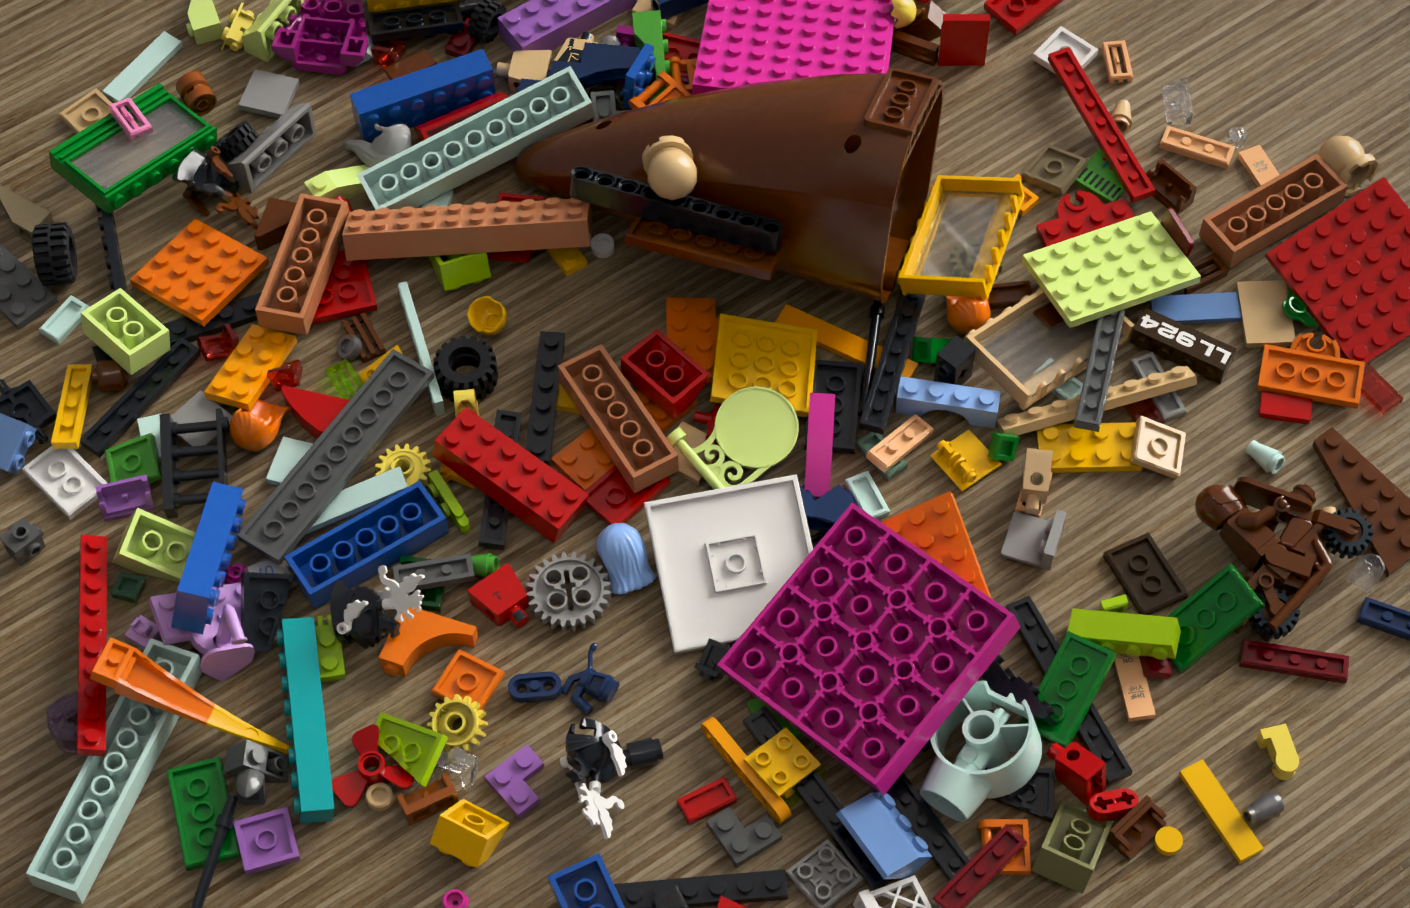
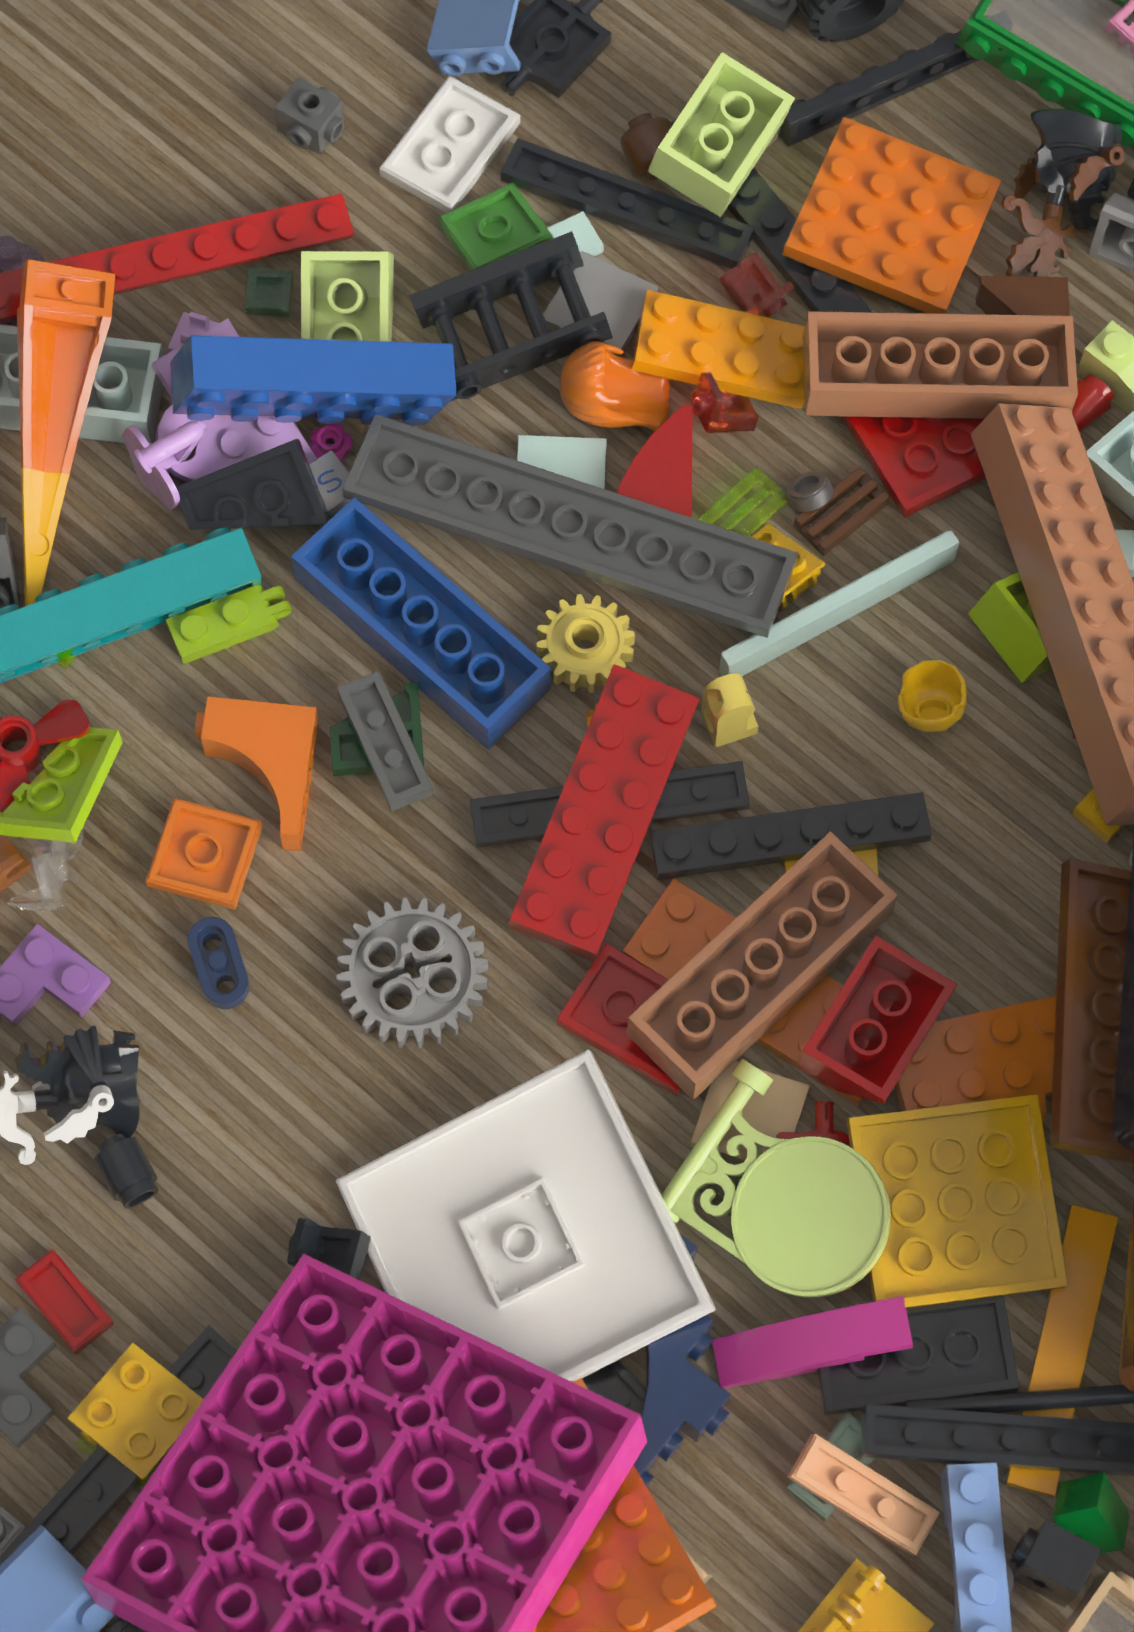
camera: 75 degrees right, 10 degrees up
light aqua tile [39,295,90,345] -> none
yellow plate [51,364,94,449] -> none
medium lavender hinge [95,475,155,522] -> none
light aqua tile [305,466,408,535] -> none
helmet [330,565,425,649] -> none
lime hinge [427,469,470,534] -> none
light yellow gear [427,694,488,755] -> none
black tyre [433,335,498,402] -> none
red torso [468,562,529,628] -> none
bright green cone [471,553,499,578] -> none
dark blue piece [561,643,619,716] -> none
light blue piece [596,523,657,595] -> none
light orange beam [700,716,792,824] -> none
light aqua tile [845,471,890,520] -> none

